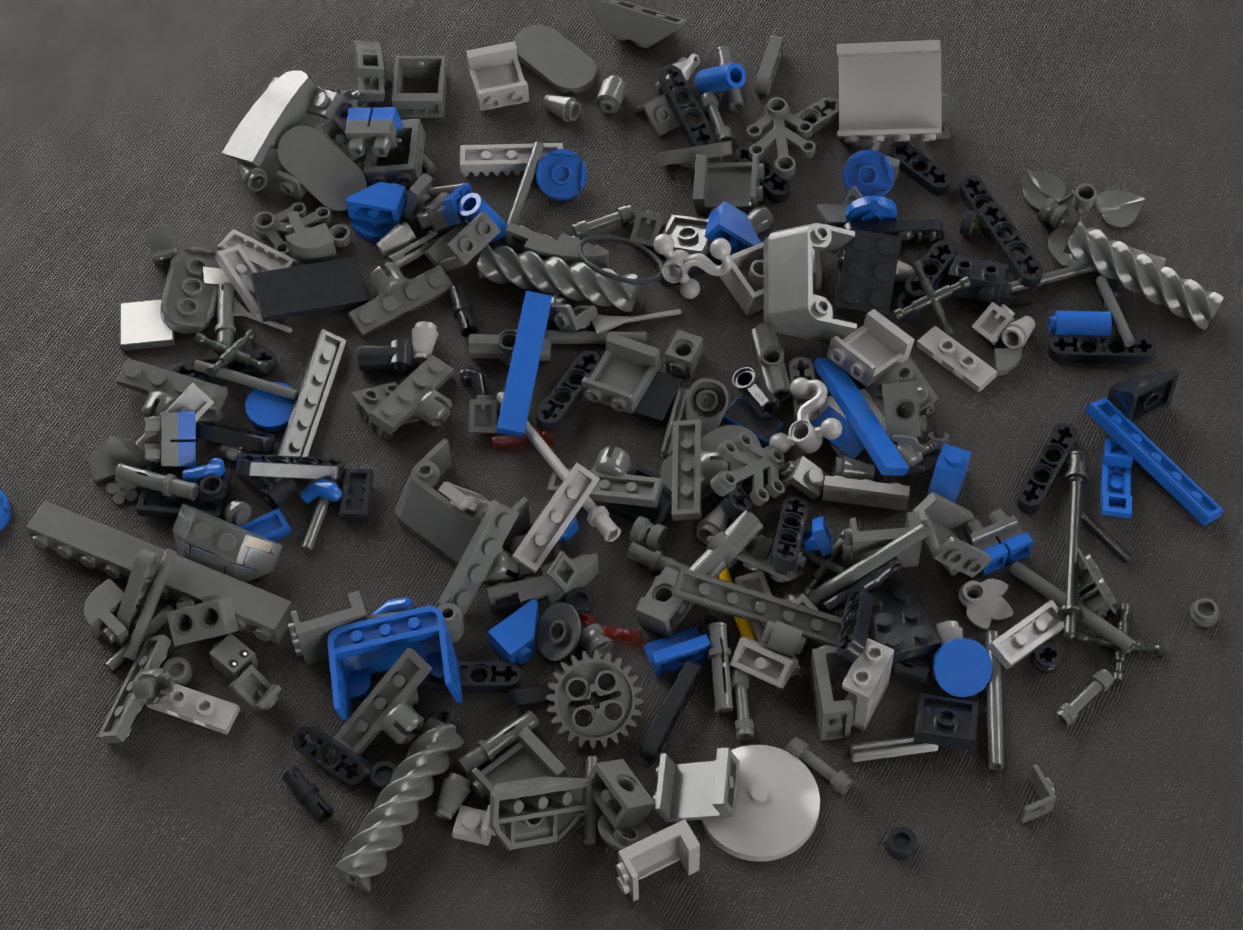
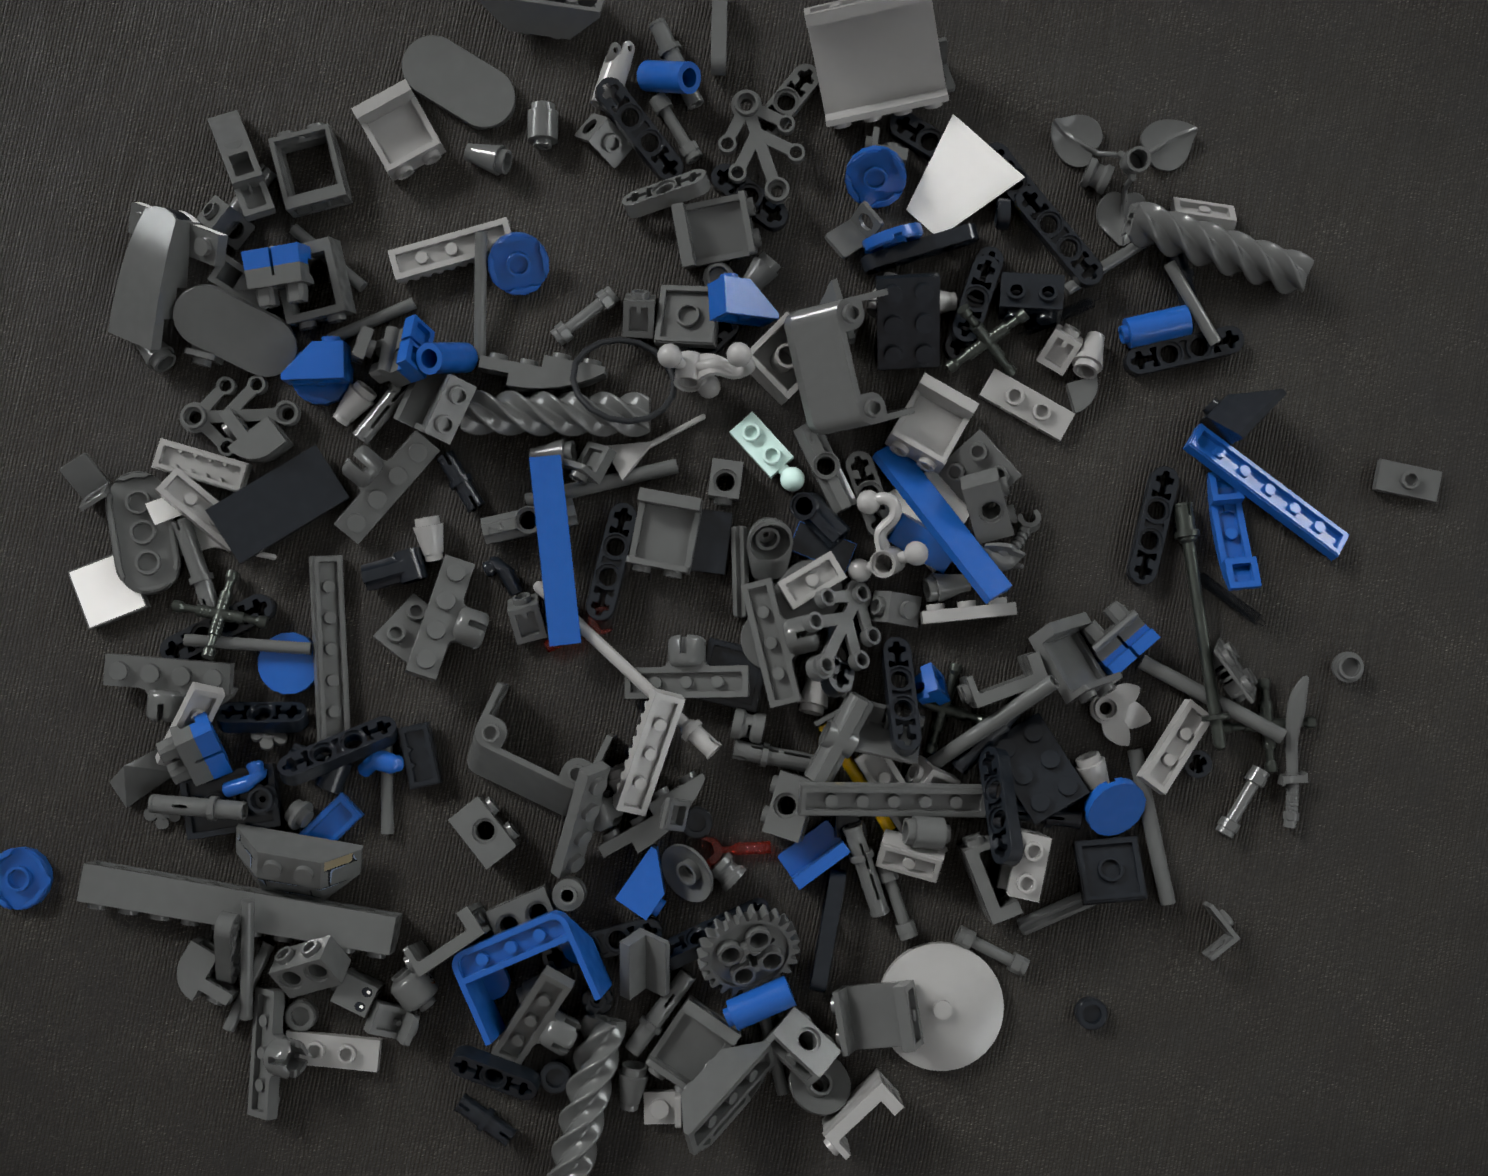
camera: 15 degrees left, 30 degrees up
blue arm [371,597,416,615] -> none
light grey plate [439,482,491,515] -> none
blue slope [927,444,971,503] -> none
none -> dark grey head [390,966,438,1012]
none -> dark grey brick [448,794,520,870]
none -> dark grey panel [619,928,670,1000]
none -> blue brick [722,976,797,1031]
none -> light aqua plate [729,411,805,492]
none -> light grey plate [776,551,847,611]
none -> white sticker [906,114,1025,234]
none -> dark grey sword [1277,676,1309,828]

